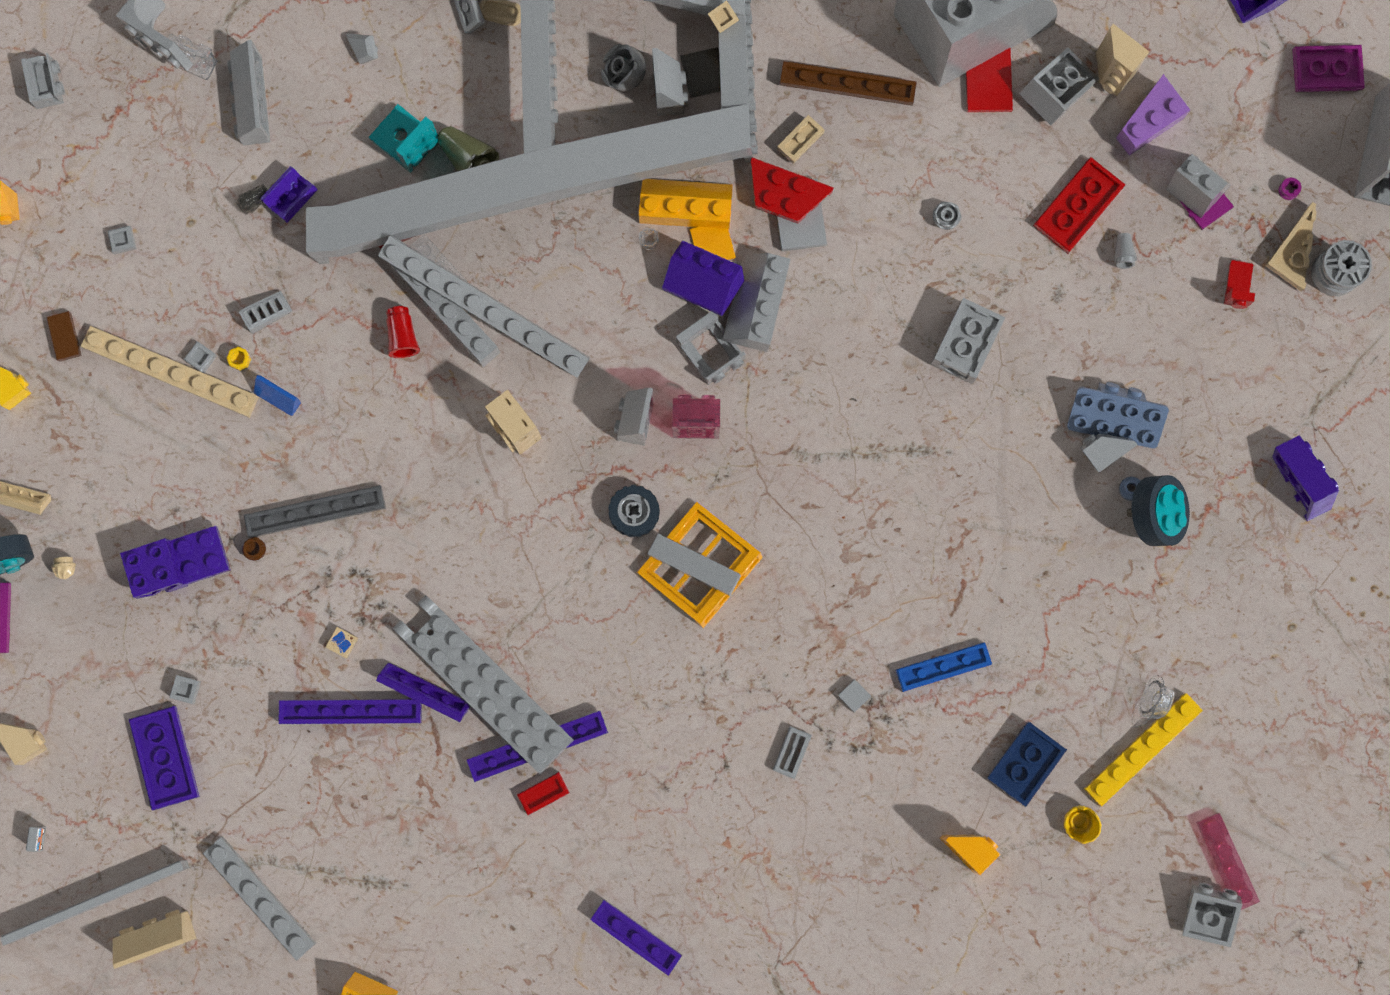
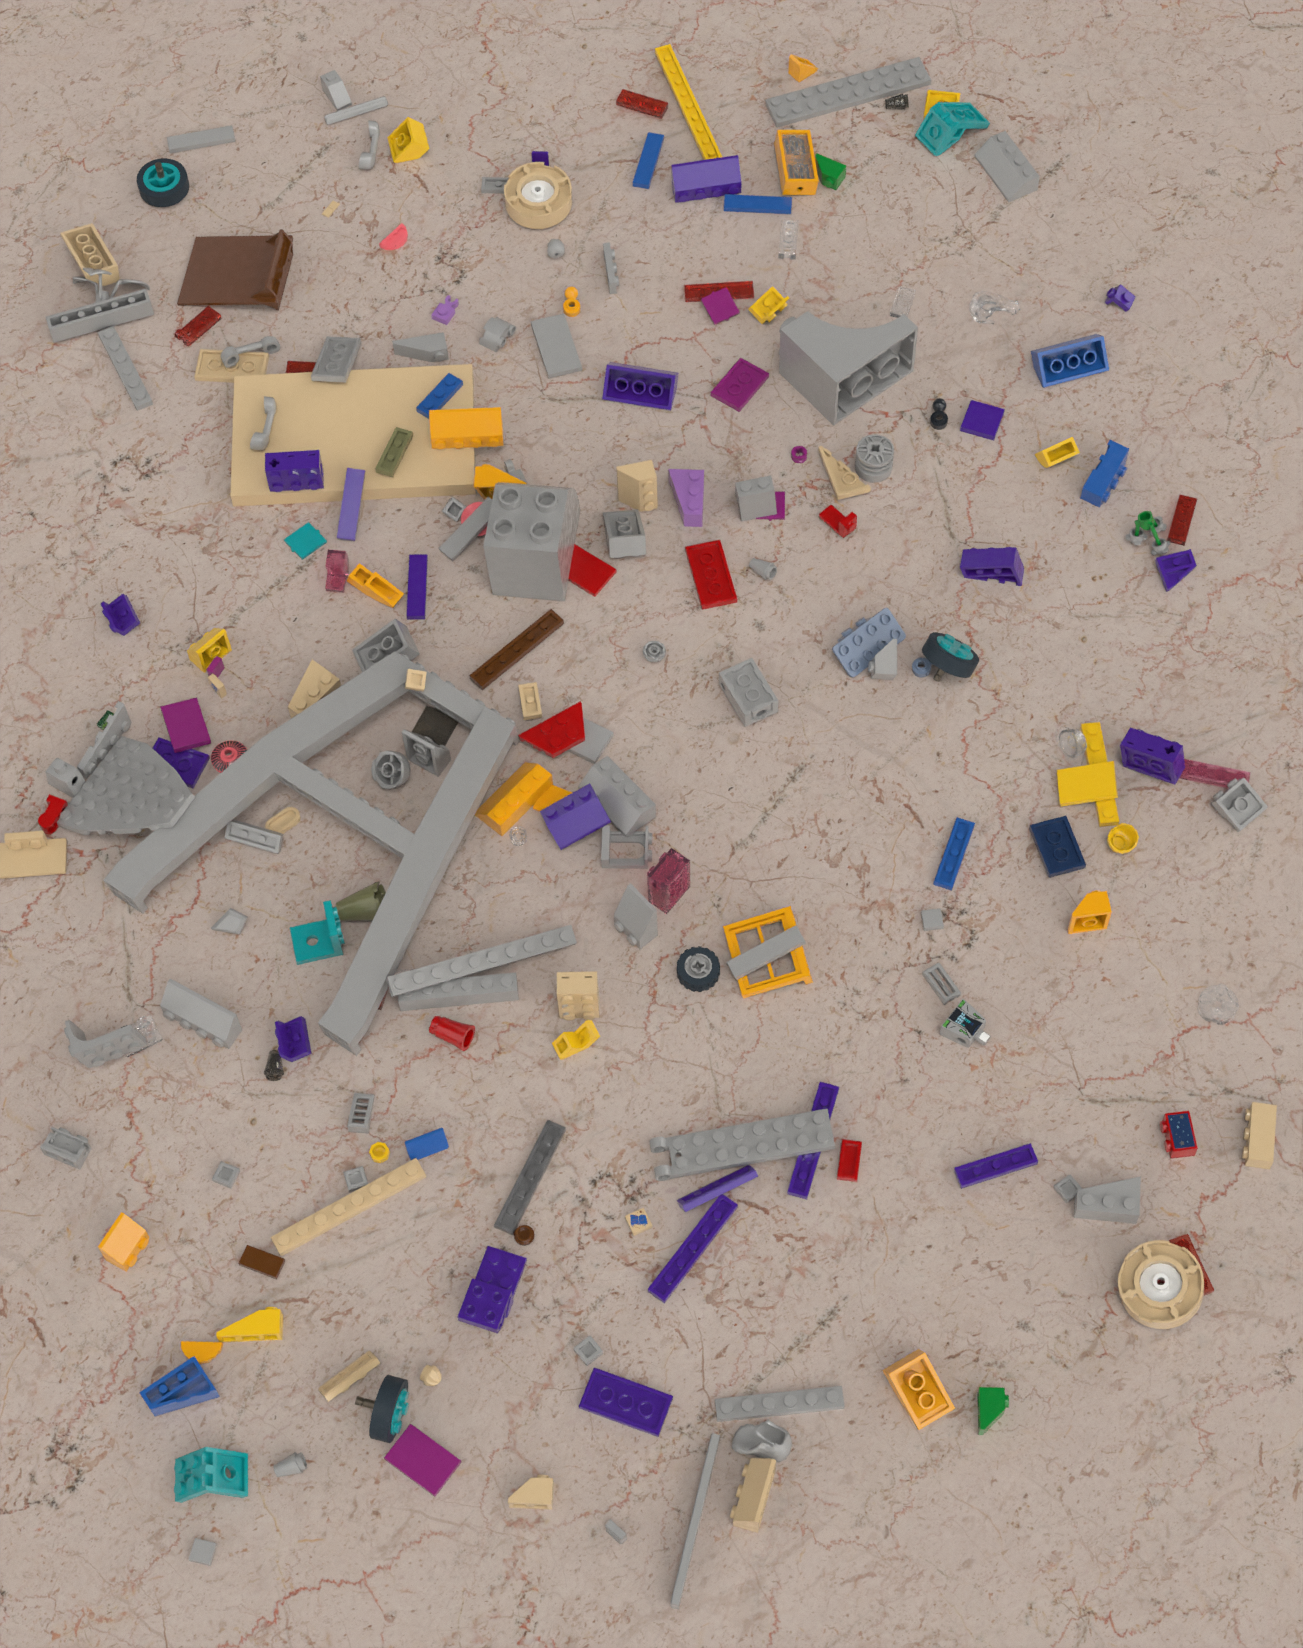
camera: 50 degrees left, 20 degrees down
none -> yellow slope [552,1020,600,1060]
none -> light grey piece [732,1419,792,1462]
none -> torso [940,999,991,1048]
none -> yellow tile [1057,761,1118,807]
none -> dark purple piece [1120,727,1185,785]

